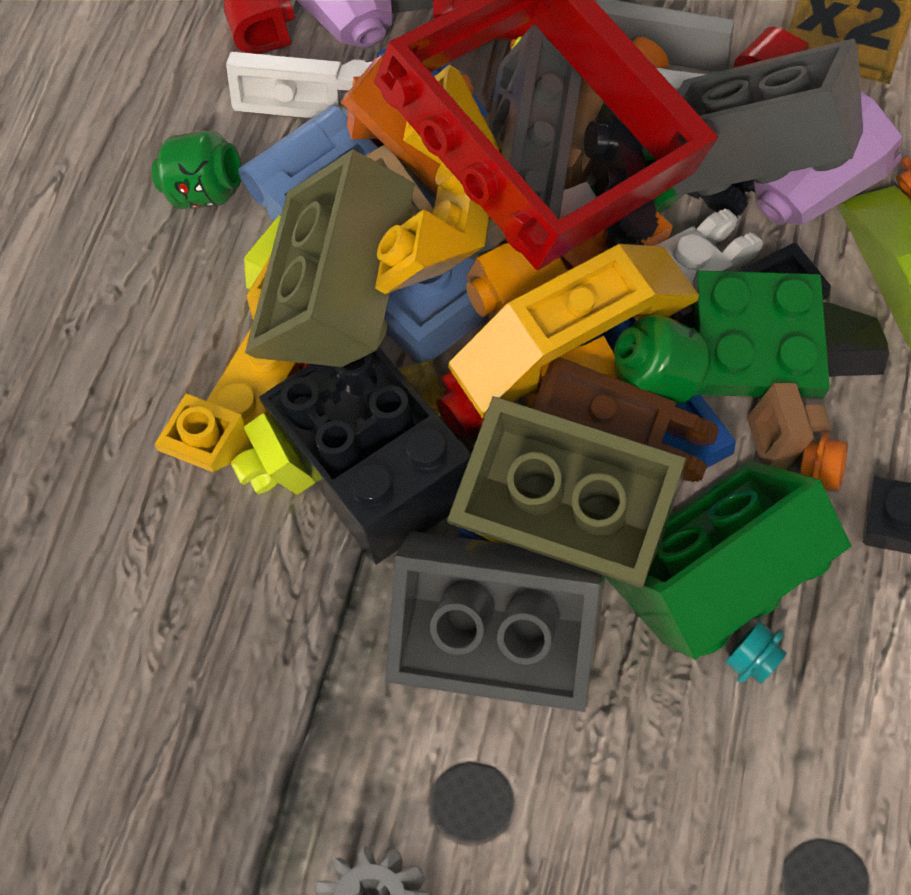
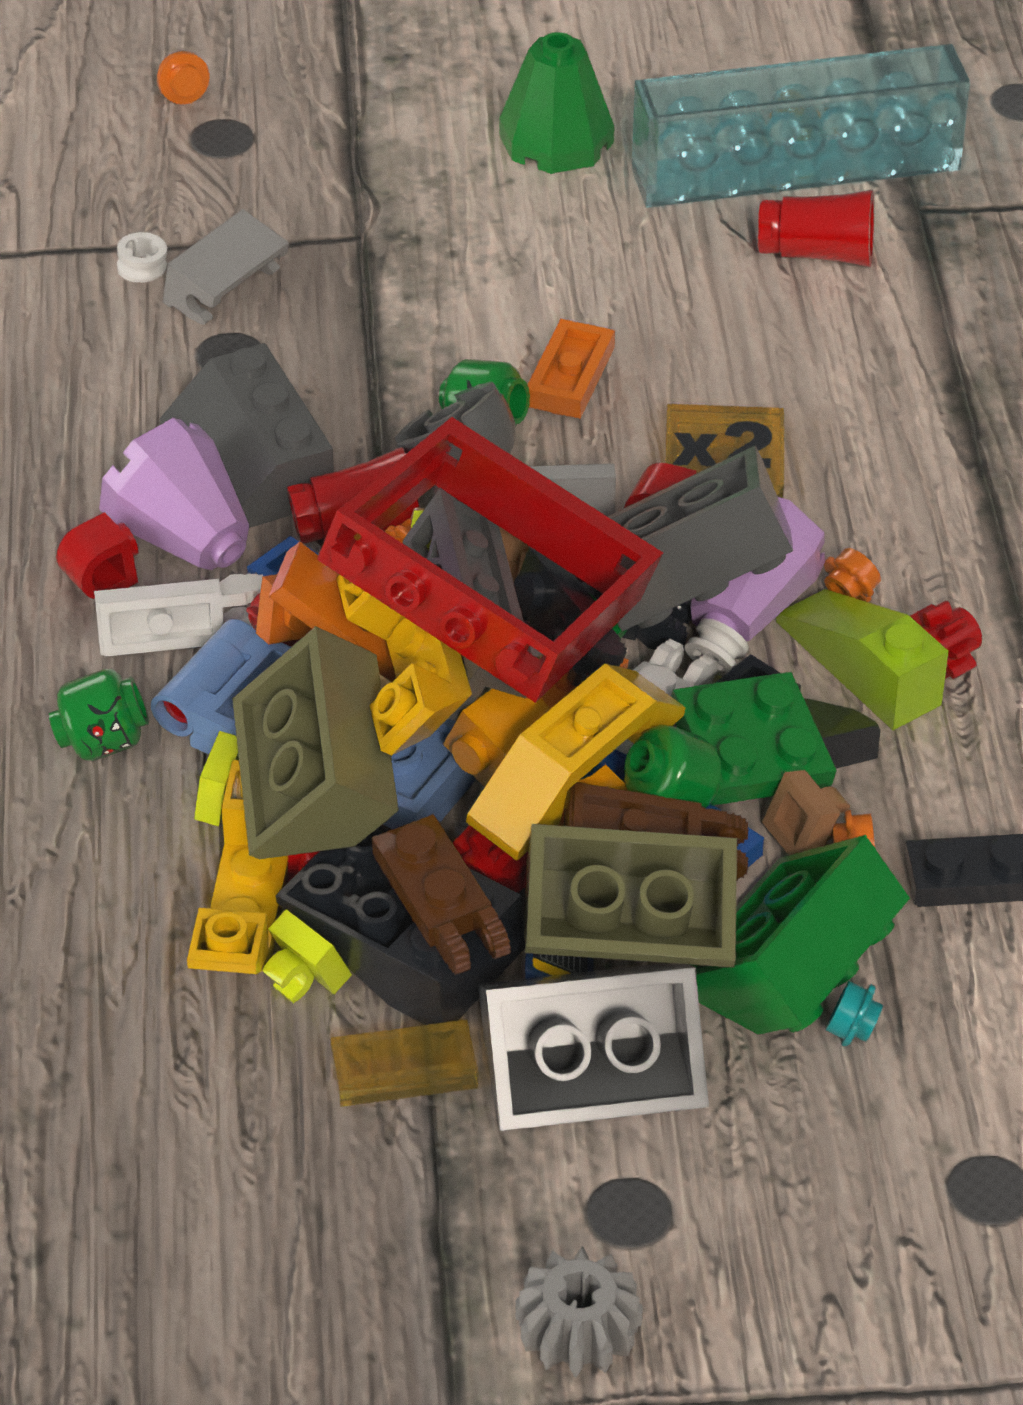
camera: 25 degrees left, 15 degrees down
none -> clear yellow tile [330,1020,479,1107]
none -> reddish brown hinge [372,814,511,975]
none -> white bush [685,618,749,677]

